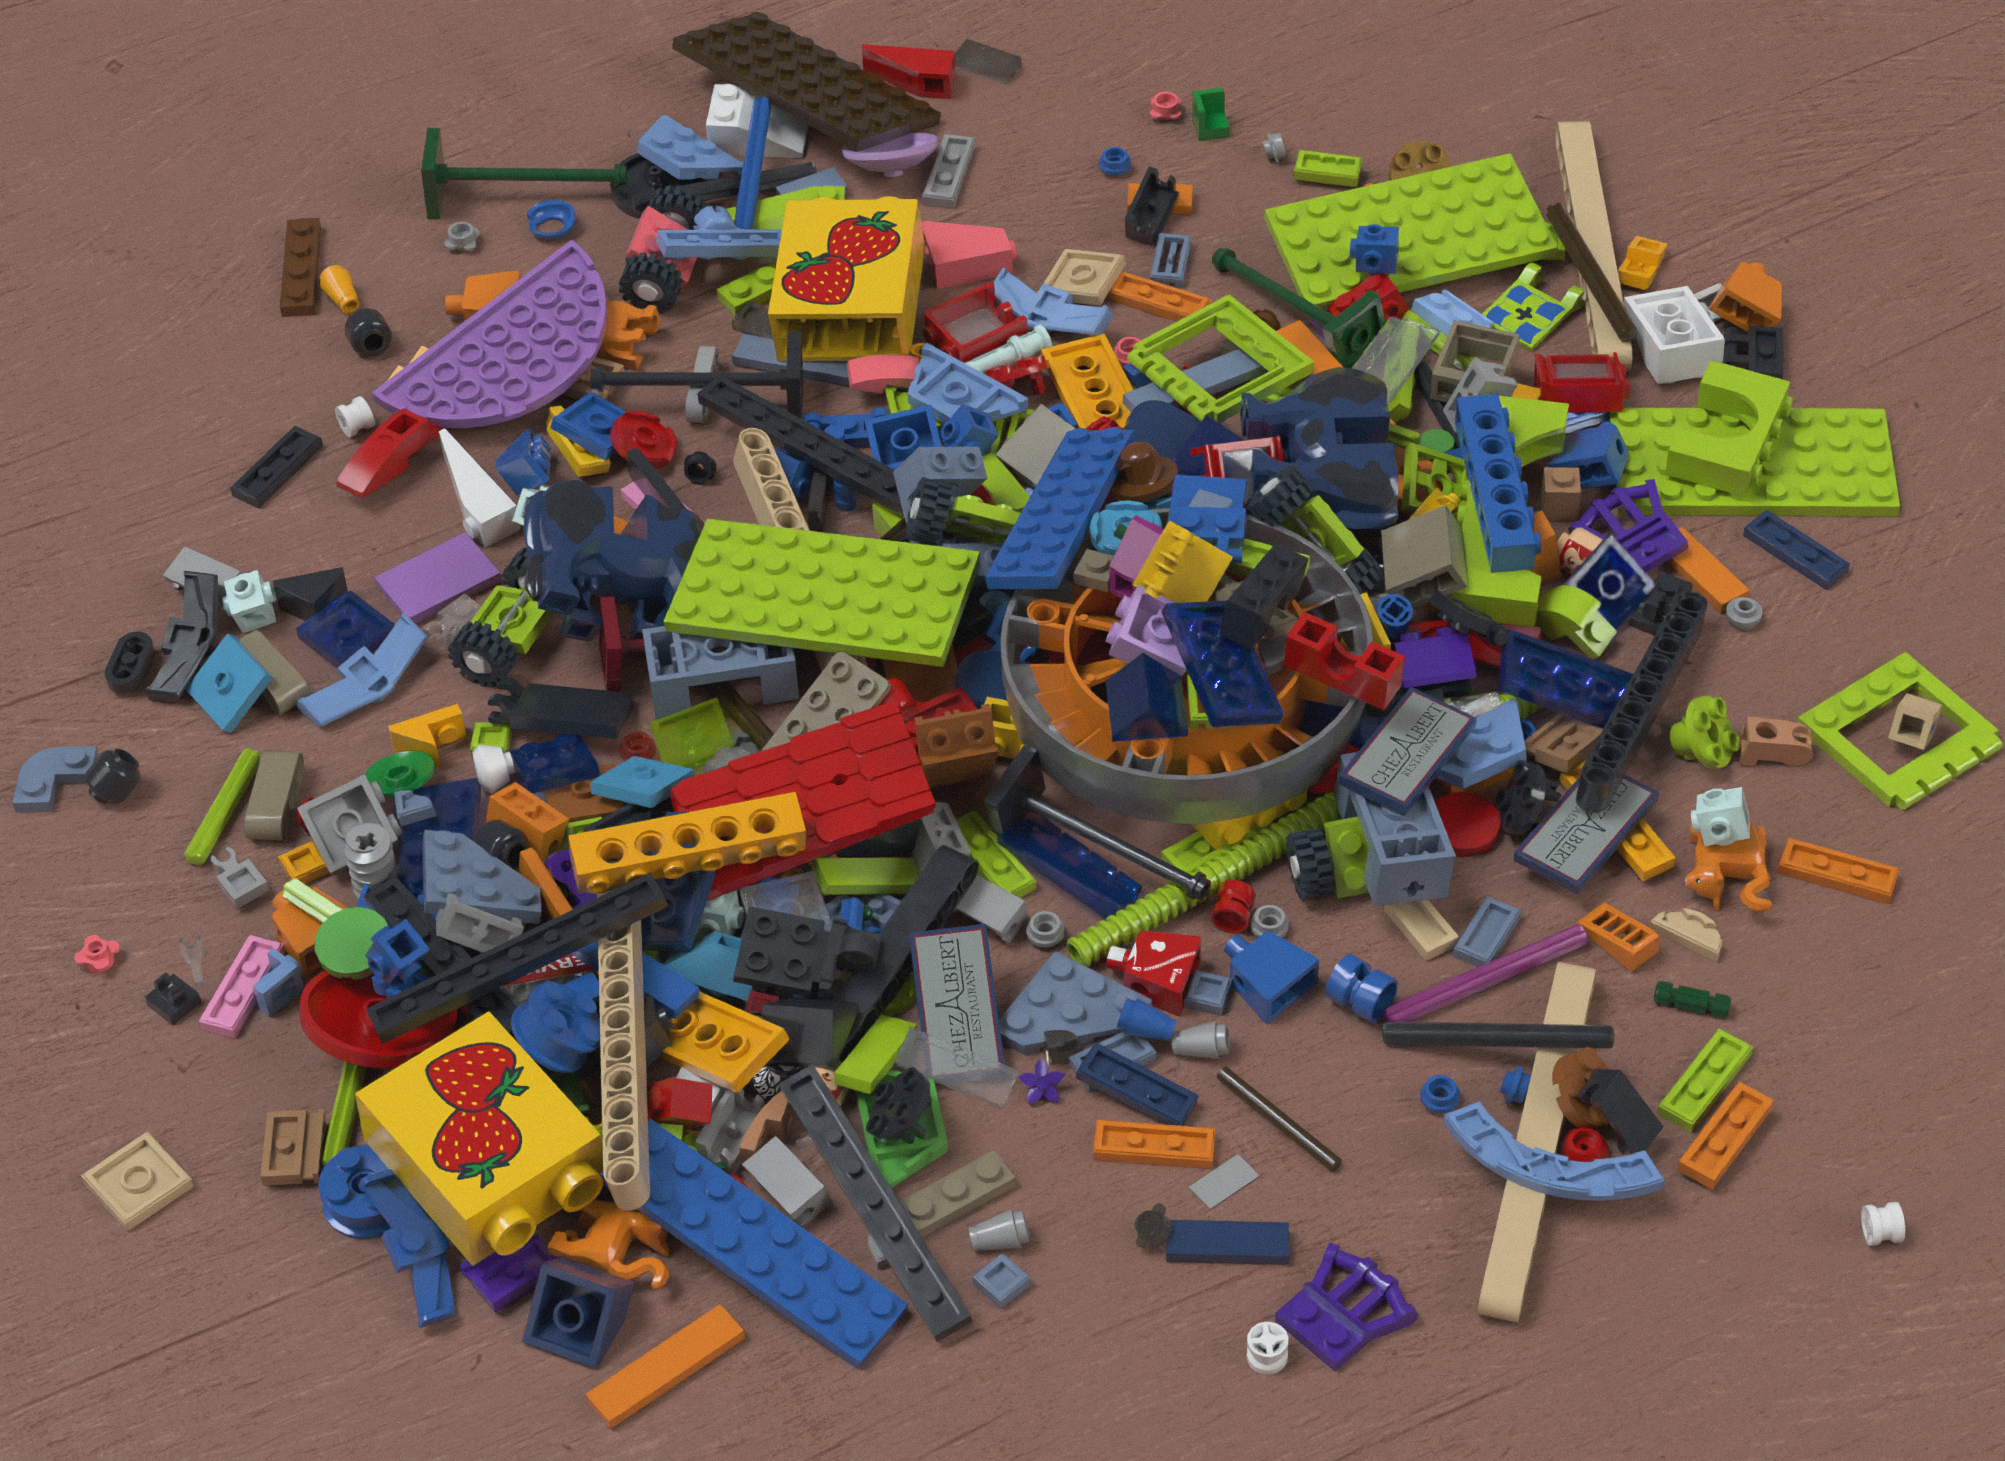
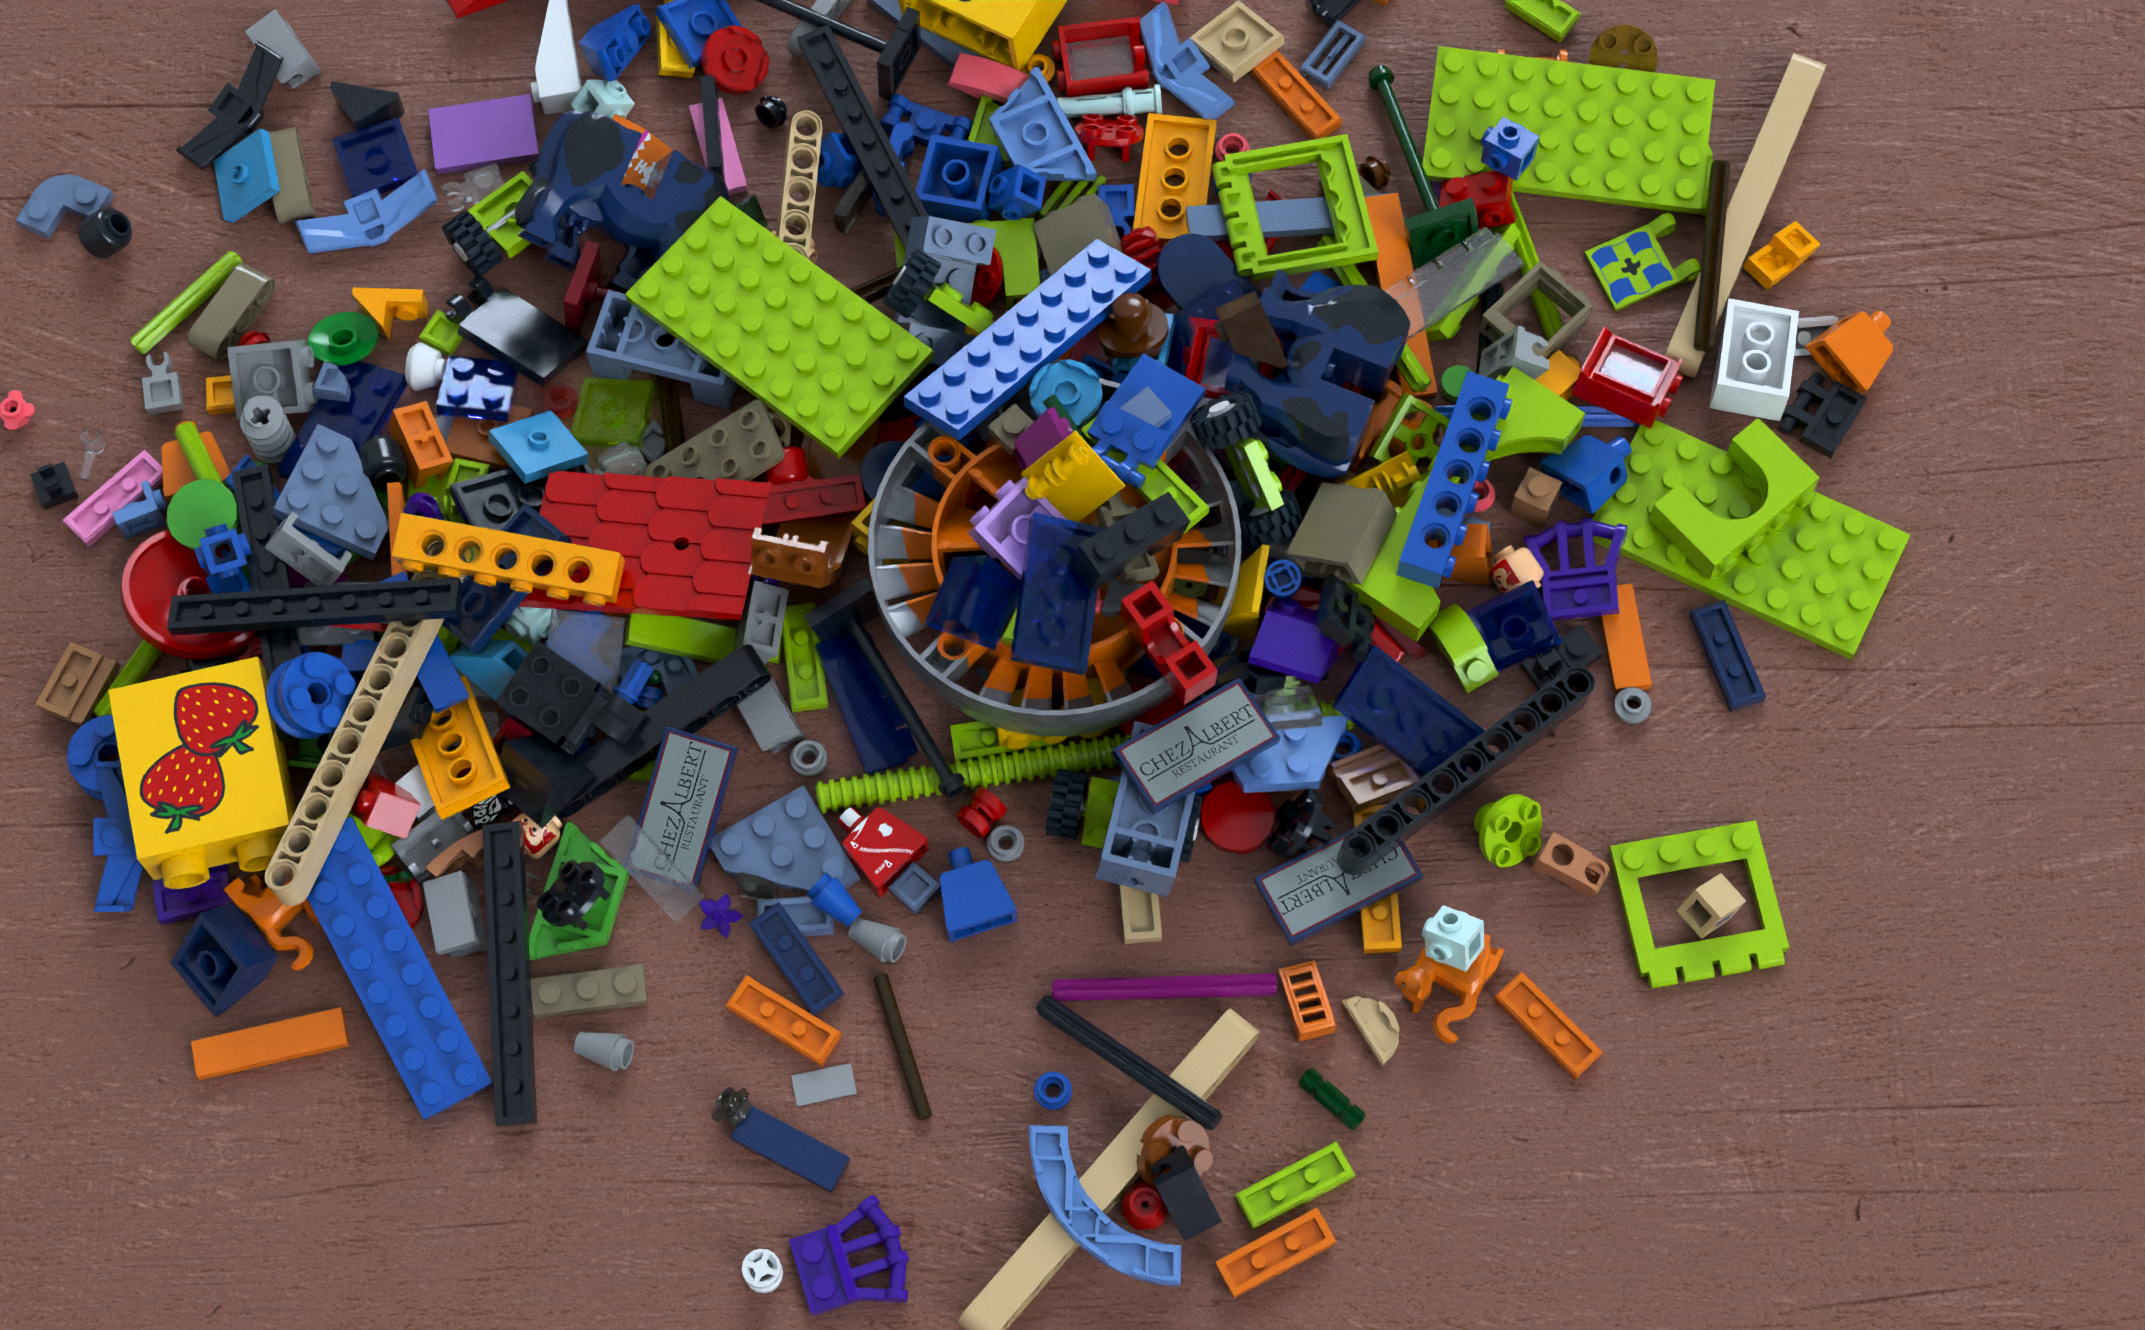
camera: 25 degrees right, 20 degrees up
black plate [105,632,155,694] -> none
light aqua brick [222,570,277,633] -> none
lime tile [834,1014,917,1094] -> none
sand blue tile [972,1253,1030,1309] -> none
blue wheel [1325,954,1399,1023] -> none
light blue plate [1411,289,1494,336] -> none
sand blue tile [1453,896,1521,967] -> none
blue plate [1499,1065,1531,1105] -> none
none -> dark brown slope [1214,291,1288,368]

